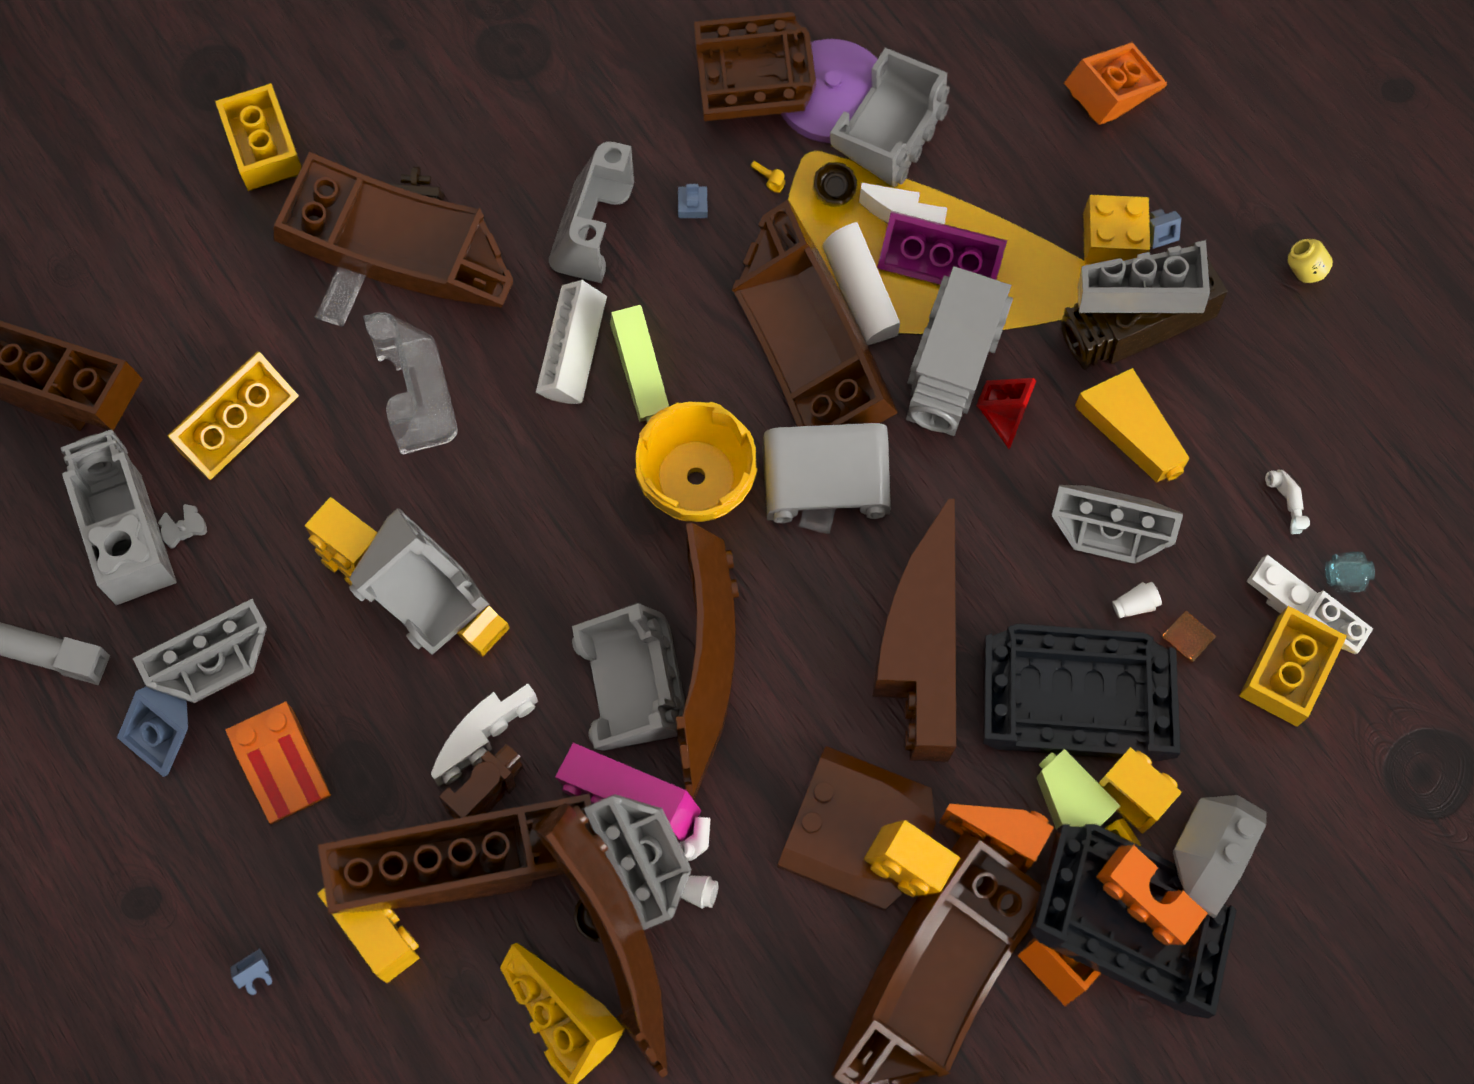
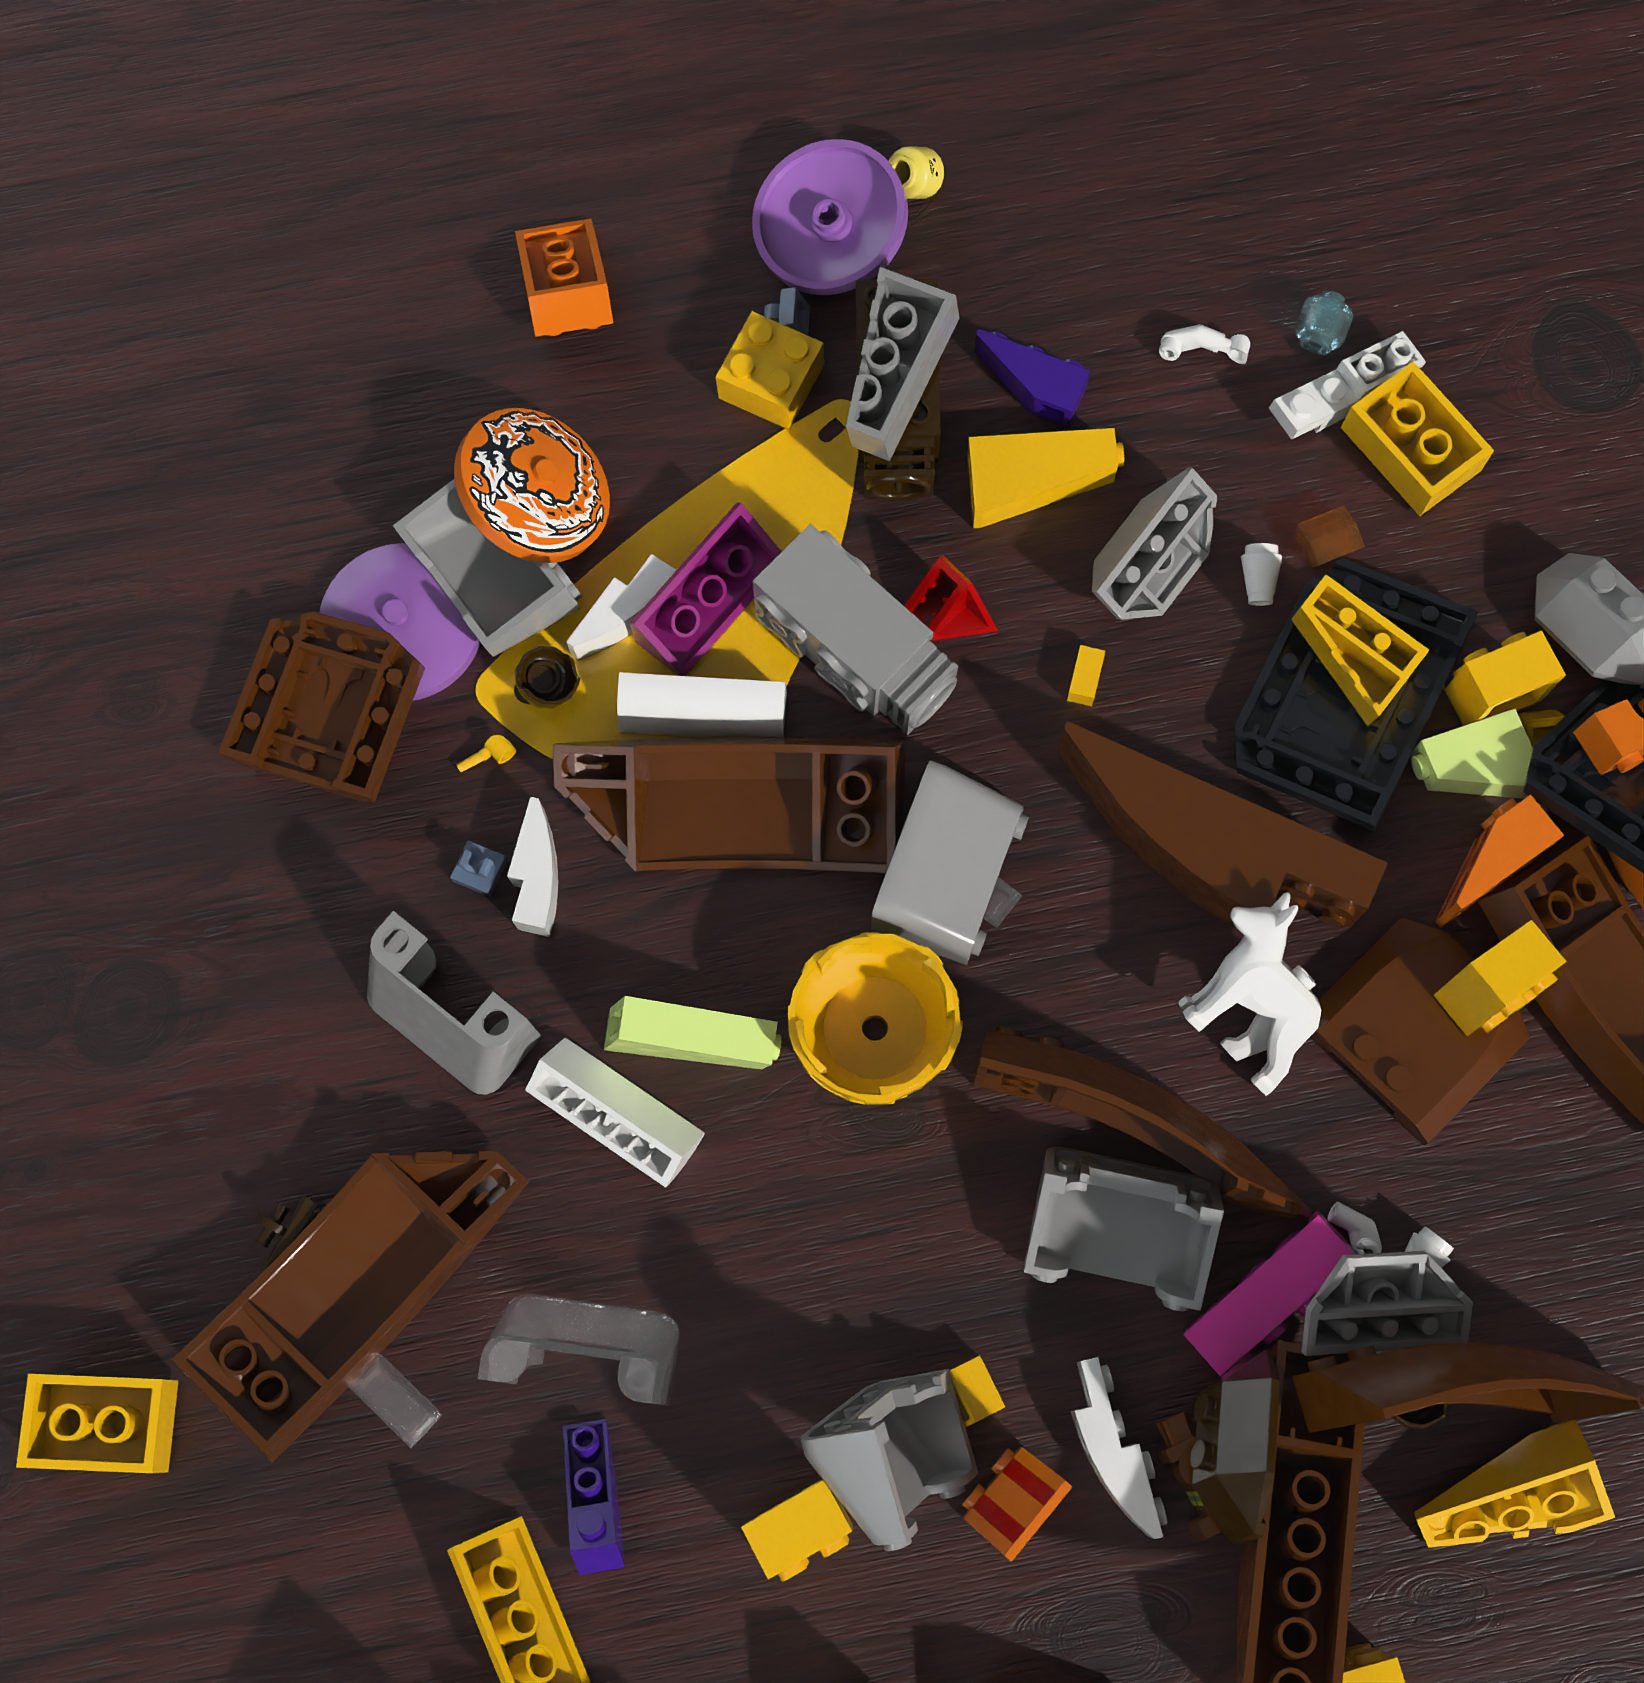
camera: 60 degrees left, 5 degrees up
none -> dish [454,408,610,563]
none -> white slope [507,797,558,937]
none -> dark purple slope [562,1418,625,1575]
none -> medium lavender dish [752,139,908,295]
none -> orange slope [962,1447,1072,1562]
none -> dark purple slope [974,329,1090,429]
none -> yellow piece [1067,645,1105,707]
none -> white animal [1178,892,1322,1096]
none -> dark brown wedge [1190,1350,1280,1545]
none -> yellow wedge [1291,575,1429,726]

